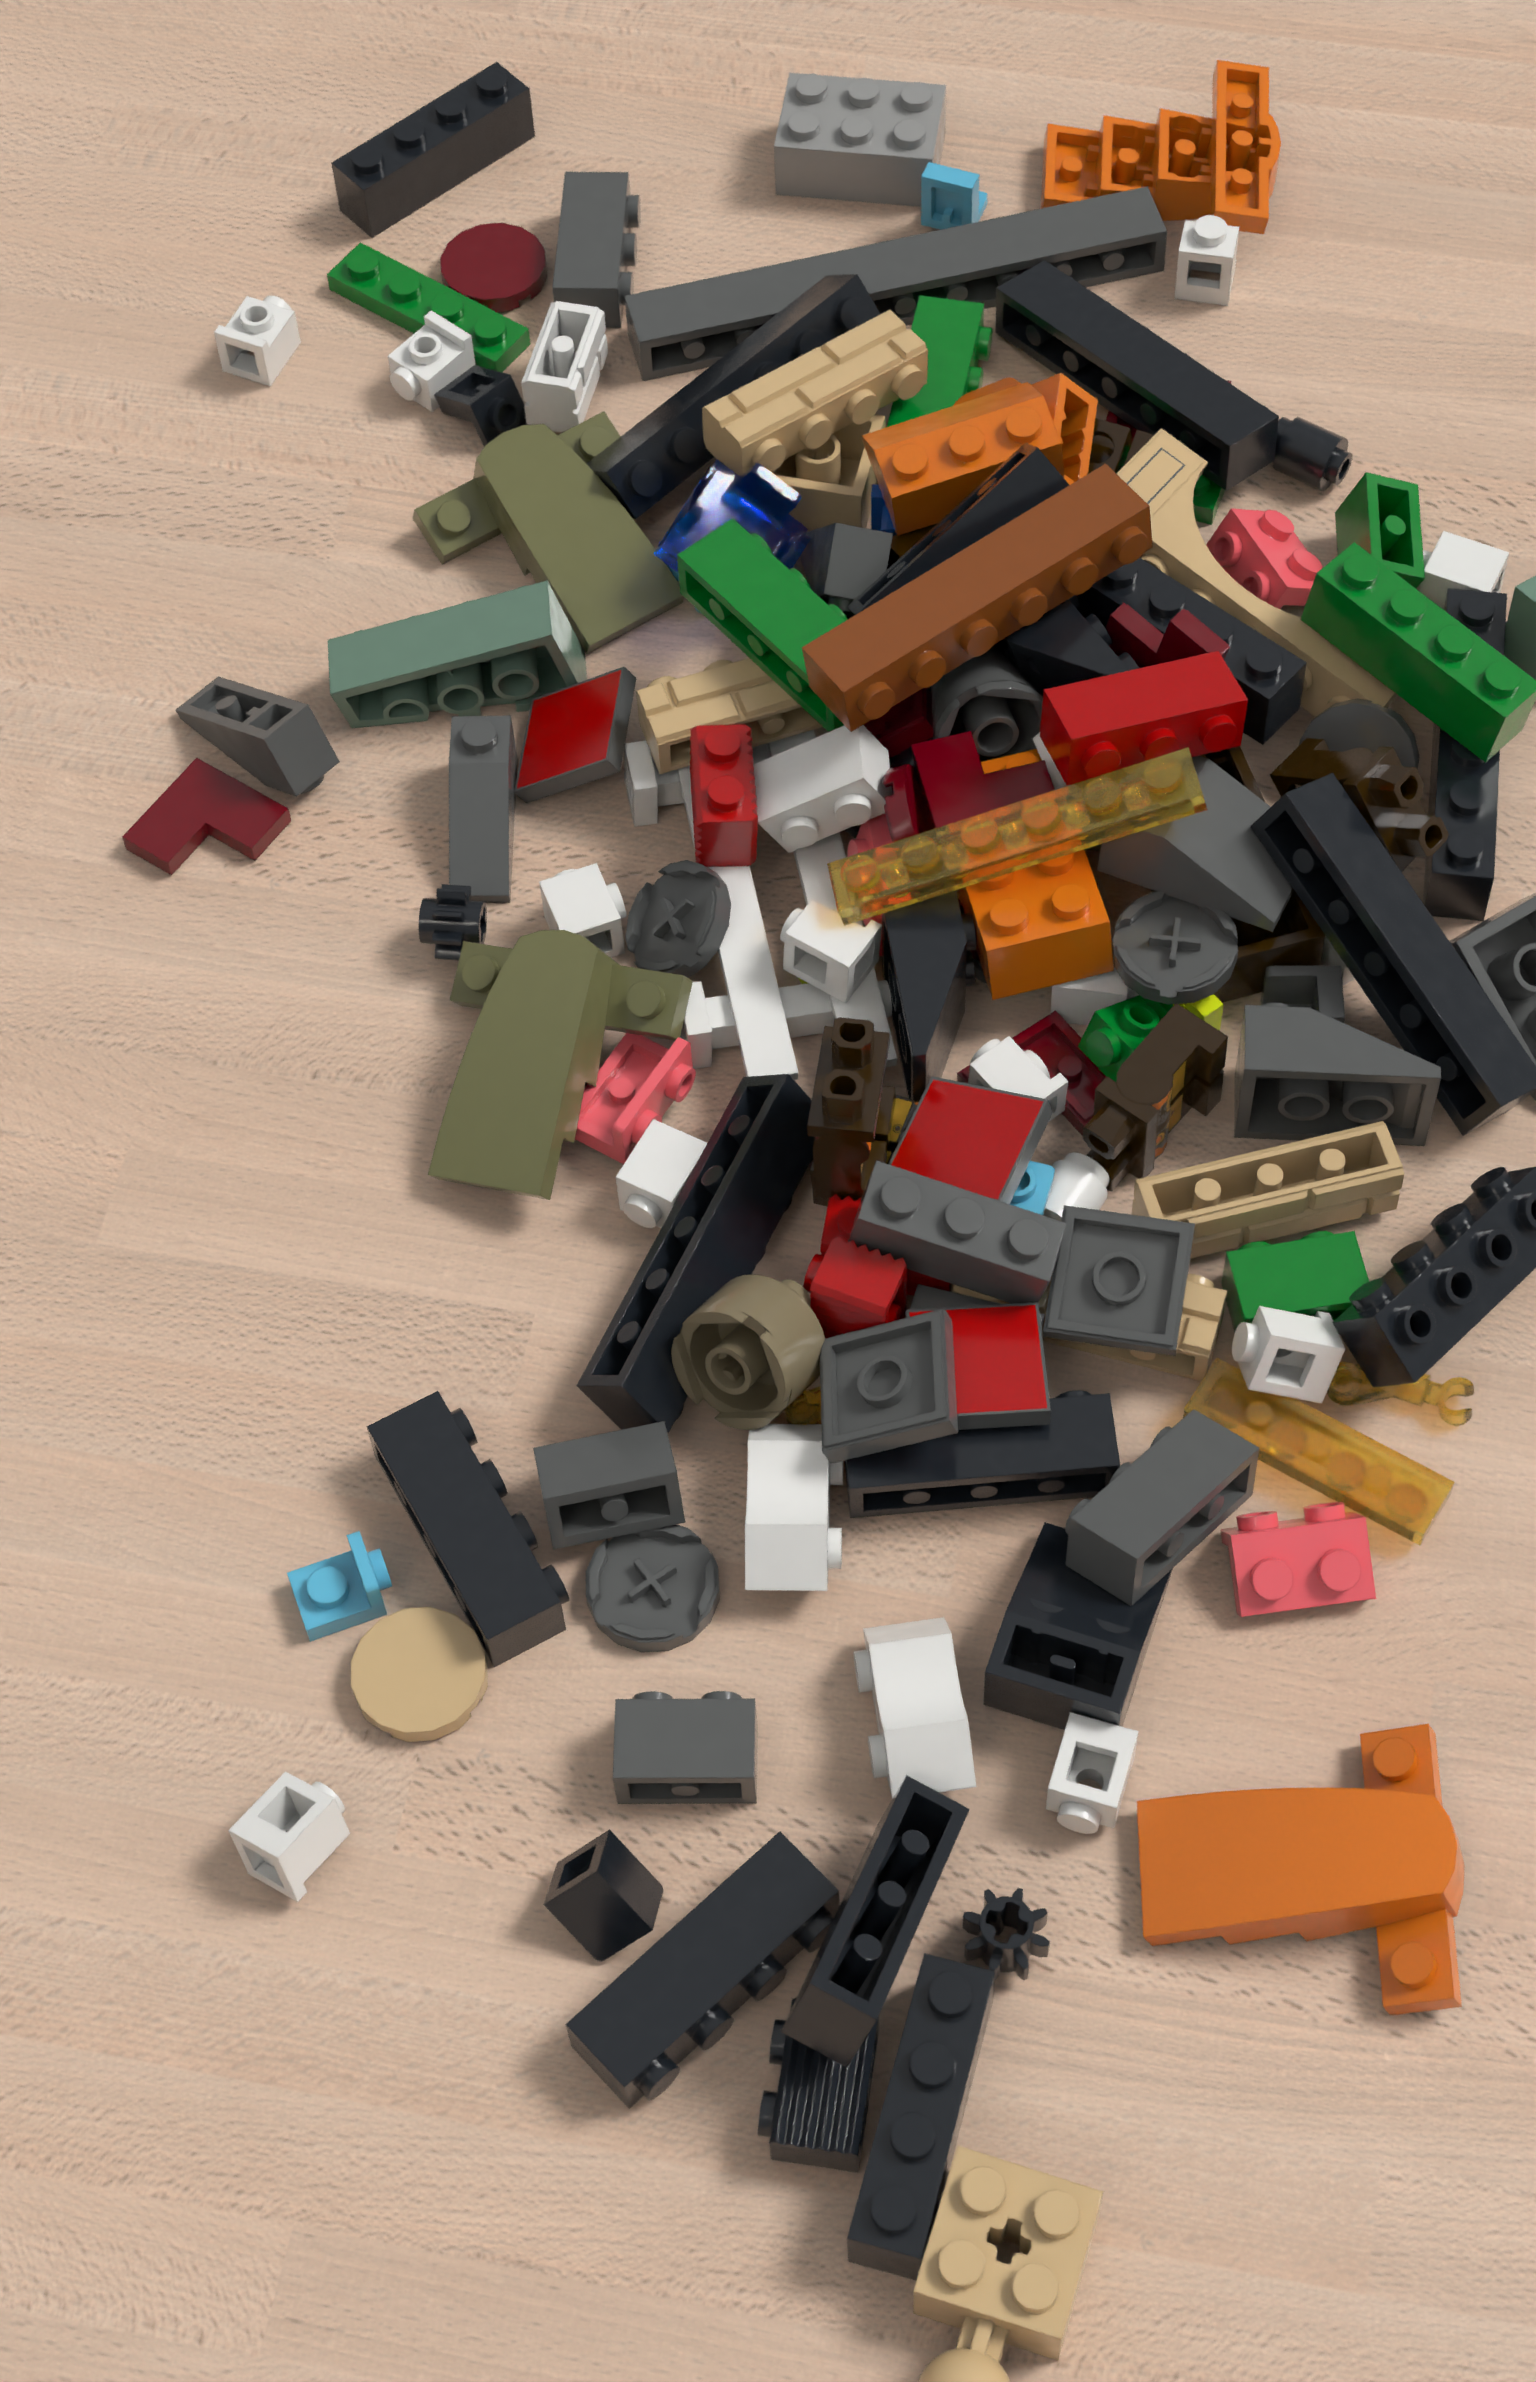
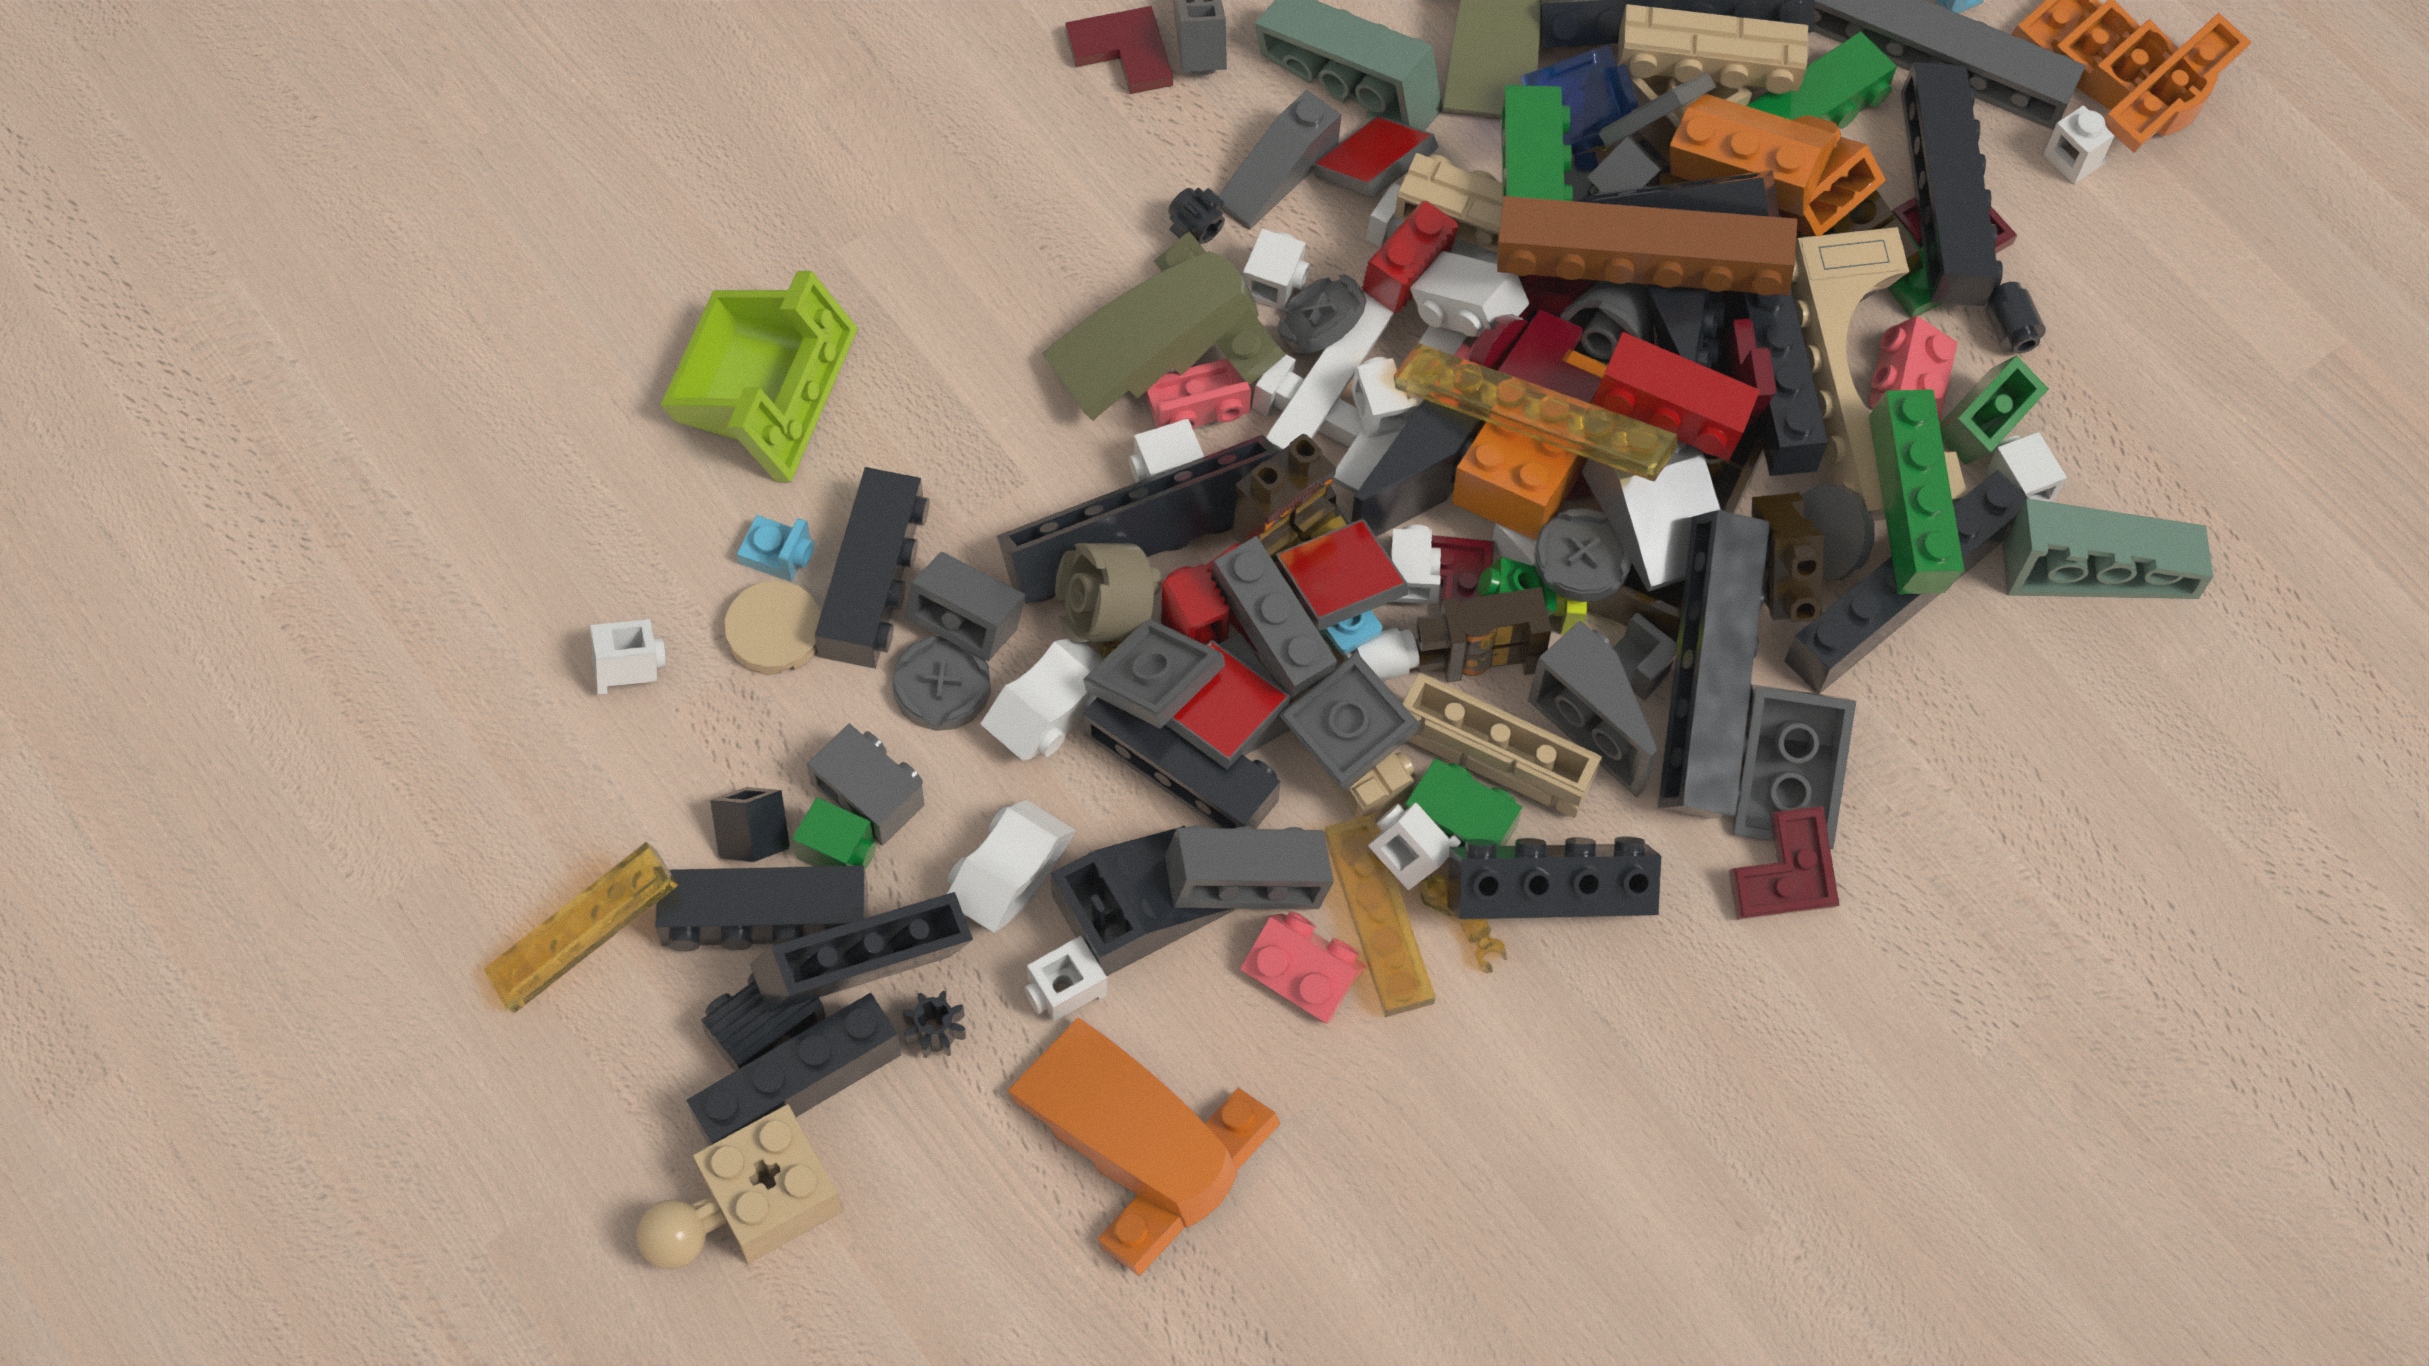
camera: 35 degrees right, 5 degrees up
none -> clear yellow plate [484,842,678,1013]
none -> lime windscreen [660,271,858,482]
none -> green brick [792,797,876,869]
none -> dark grey tile [1599,73,1716,148]

